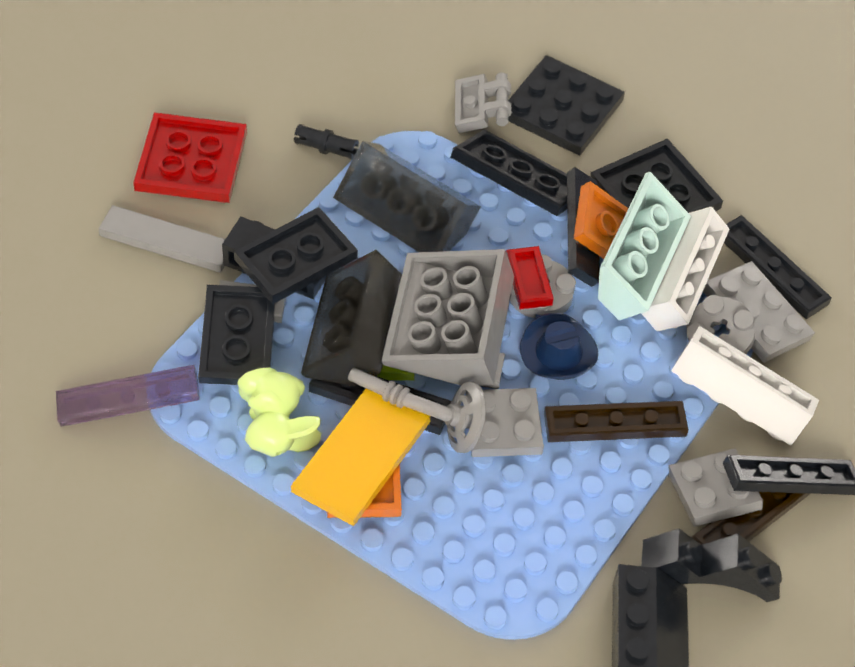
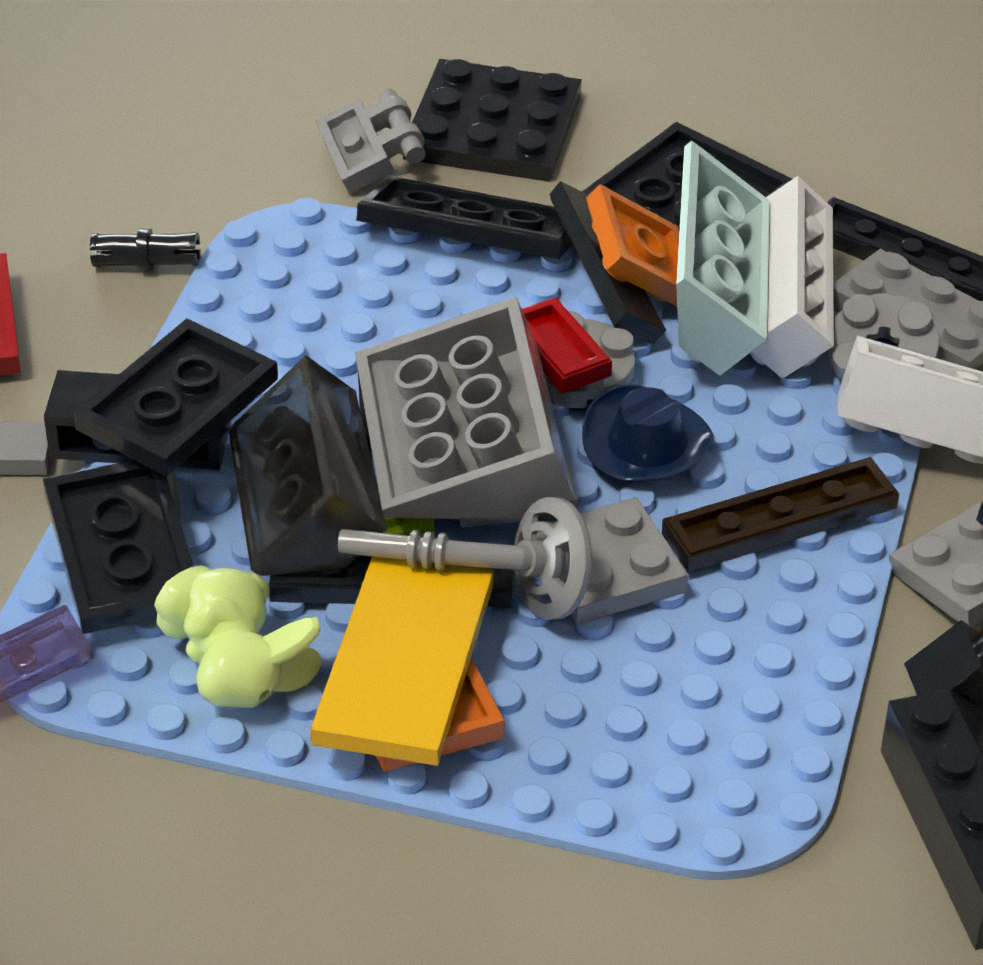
camera: 15 degrees left, 10 degrees down
clear smoke slope [333,141,481,252] -> none

